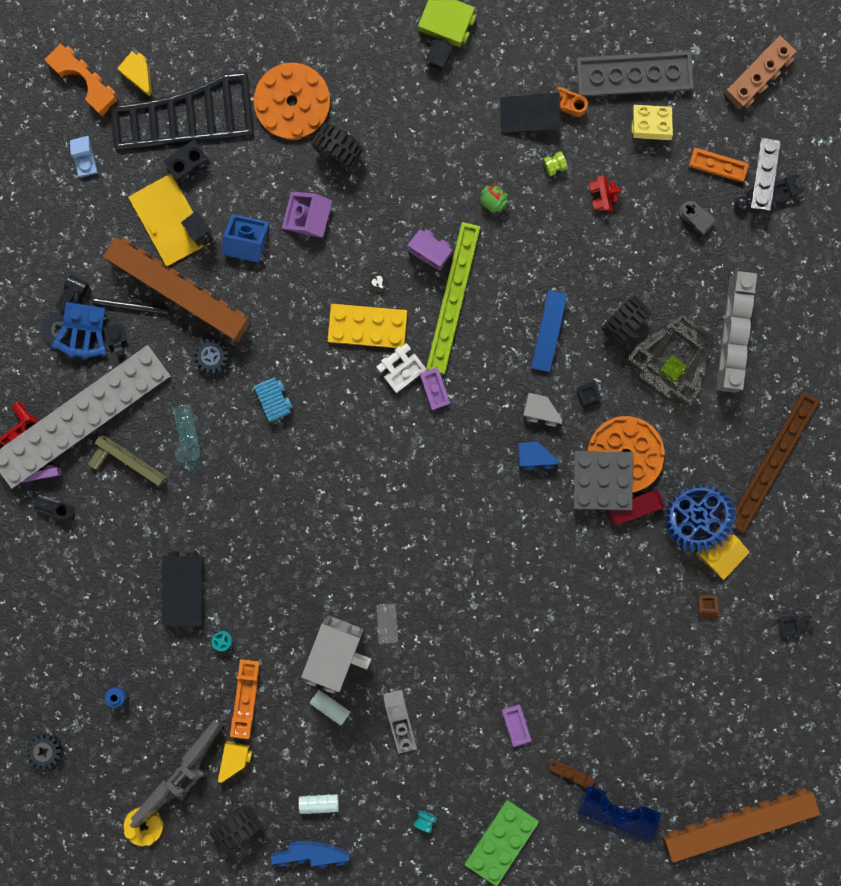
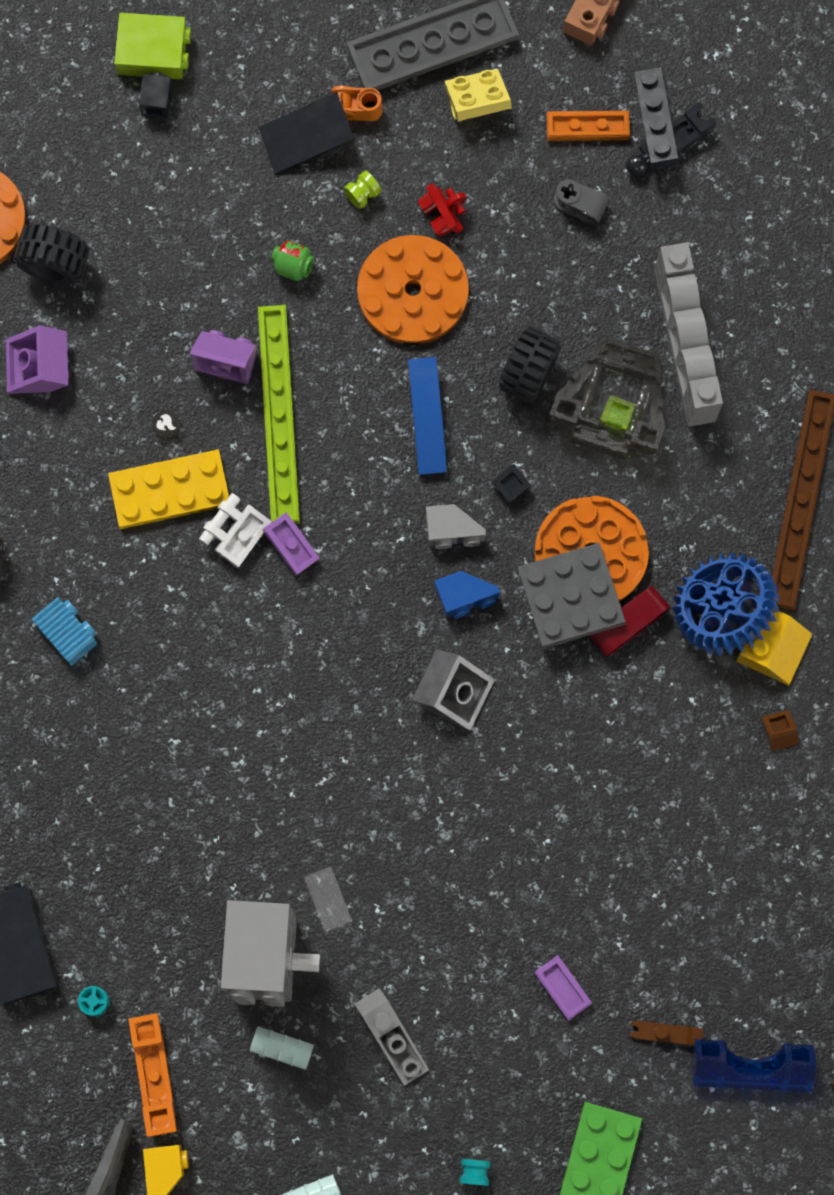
camera: 20 degrees left, 10 degrees down
none -> orange plate [357,235,469,344]
none -> flat silver slope [412,649,494,731]

